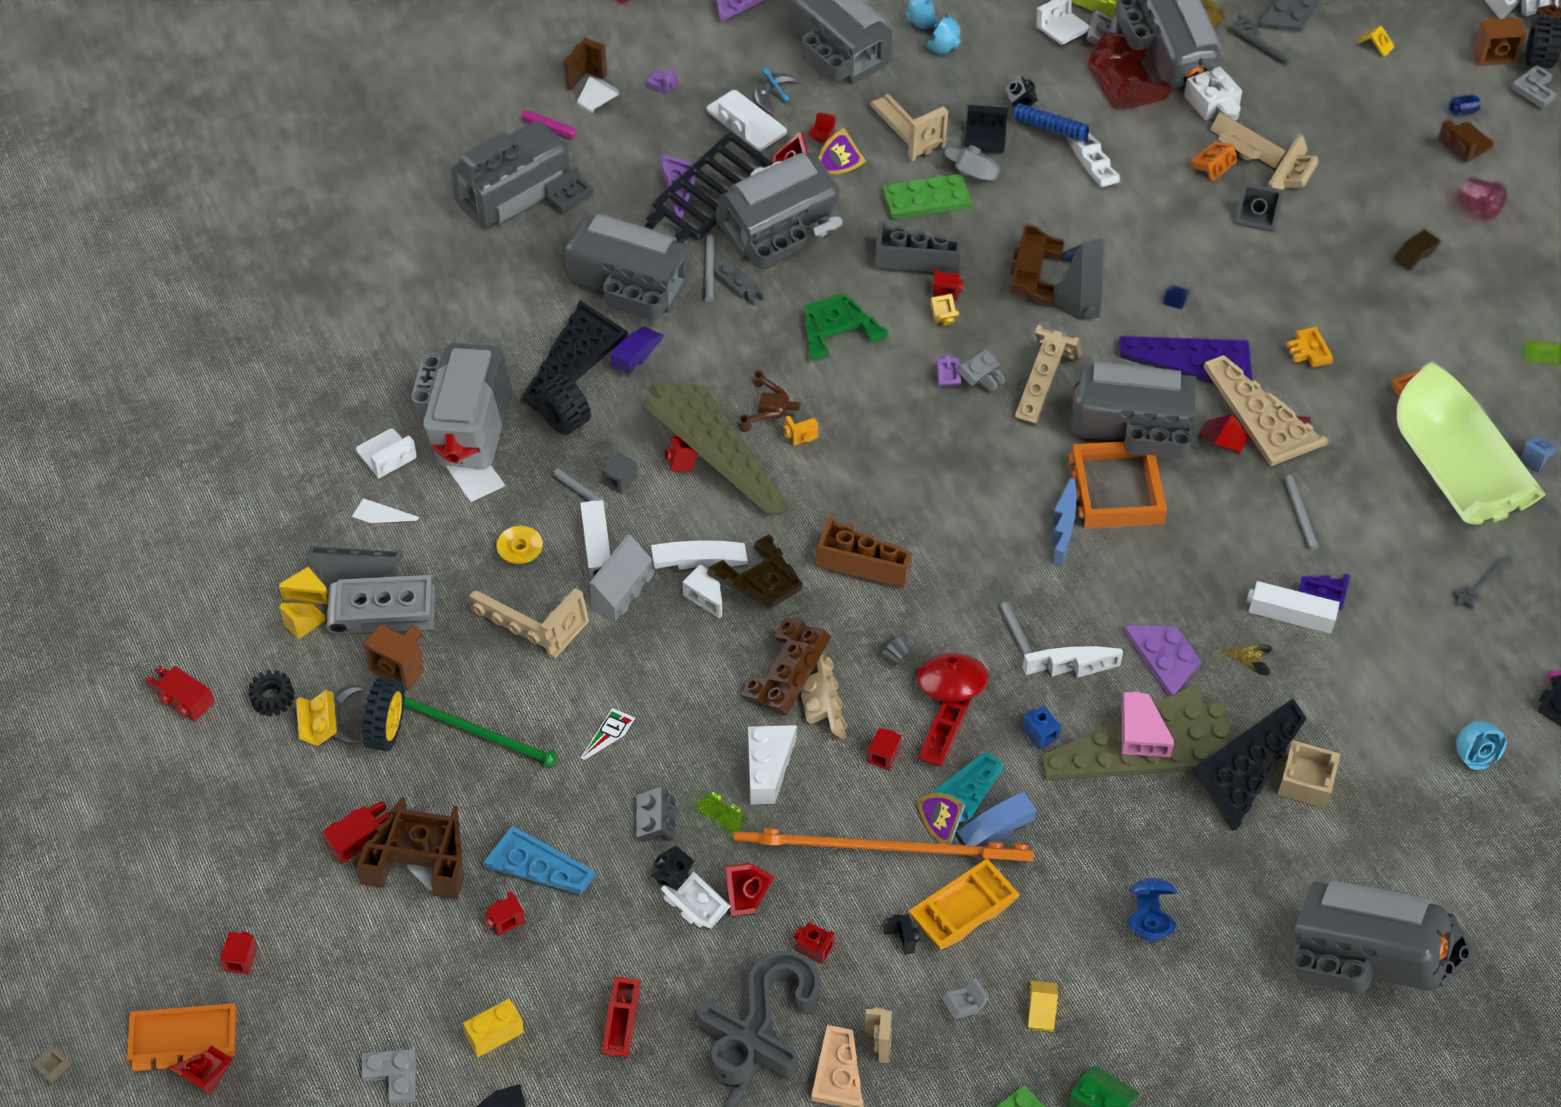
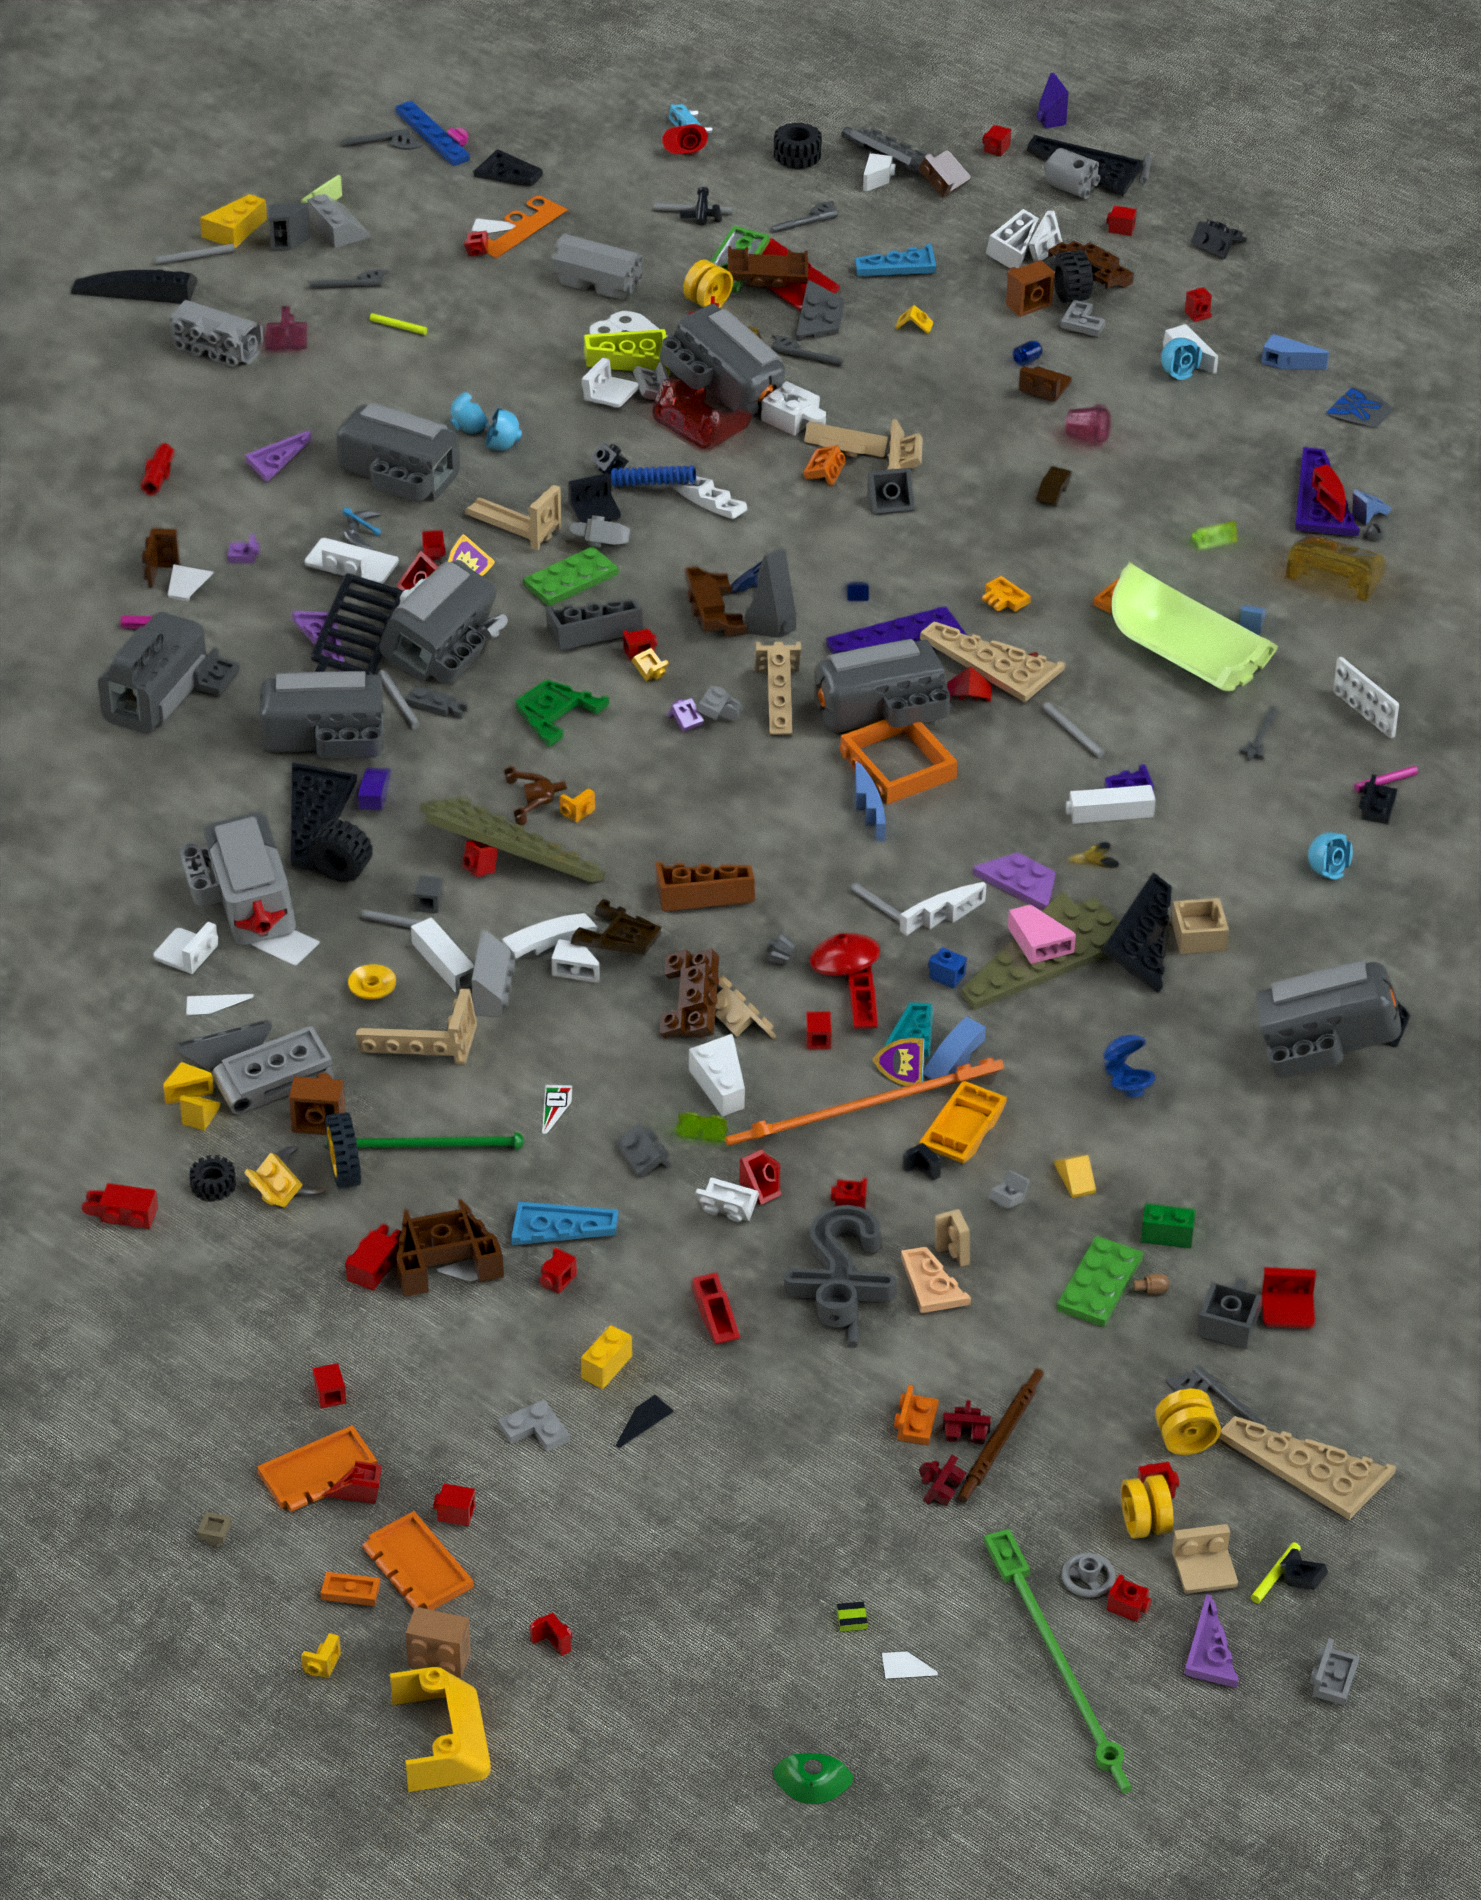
camera: 25 degrees left, 10 degrees down
black brick [650,846,694,889] -> none

